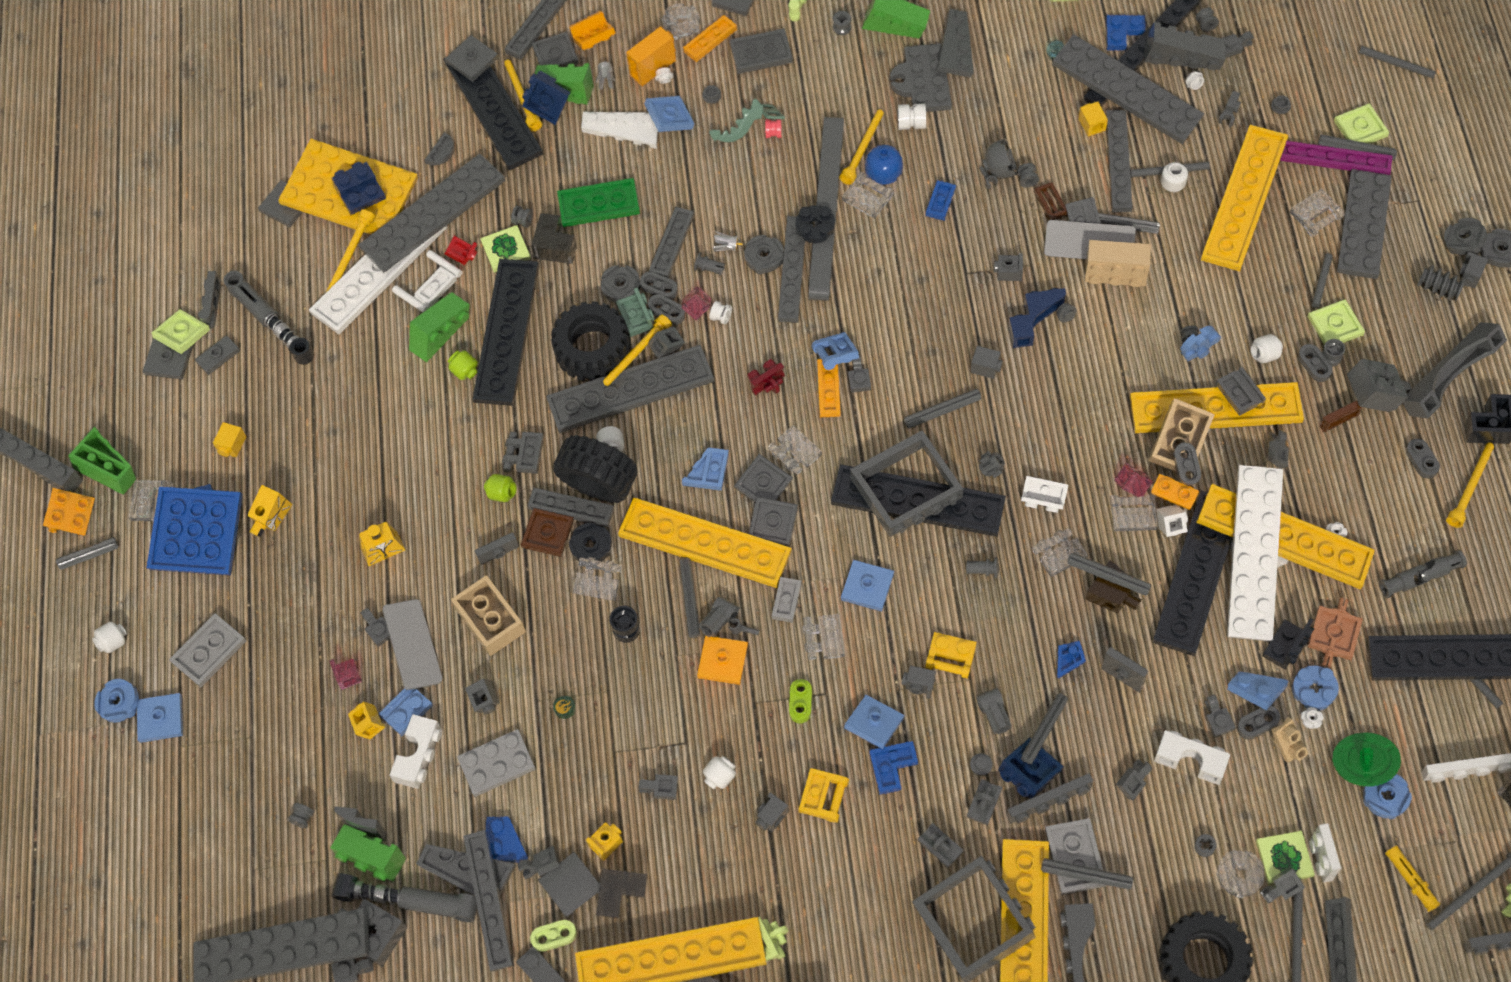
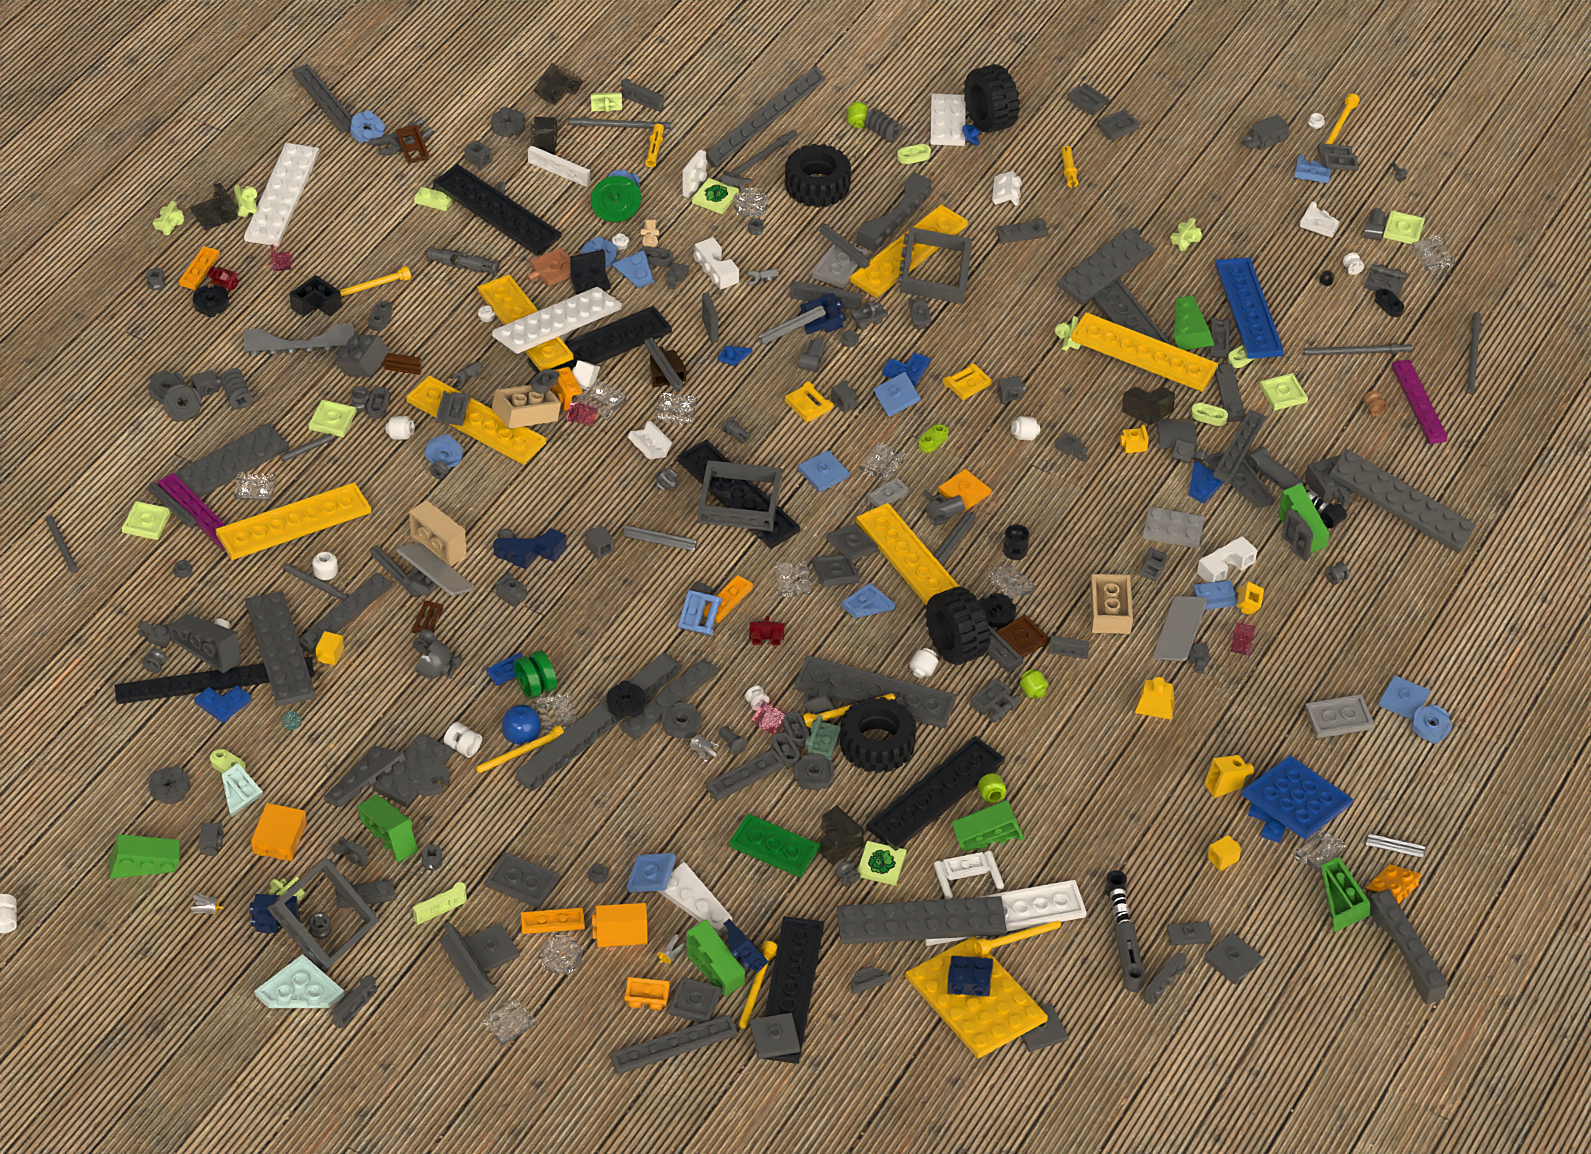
camera: 150 degrees left, 15 degrees down
white head [92,622,127,653] -> none
yellowish green tile [152,309,210,354] -> none
red bracket [444,236,478,266] -> none
clear green tile [553,696,576,719] -> none
sand green piece [709,98,785,143] -> none
coral wheel [765,119,782,138] -> none
dark grey plate [1219,91,1241,128] -> none
none -> green wheel [513,649,557,700]

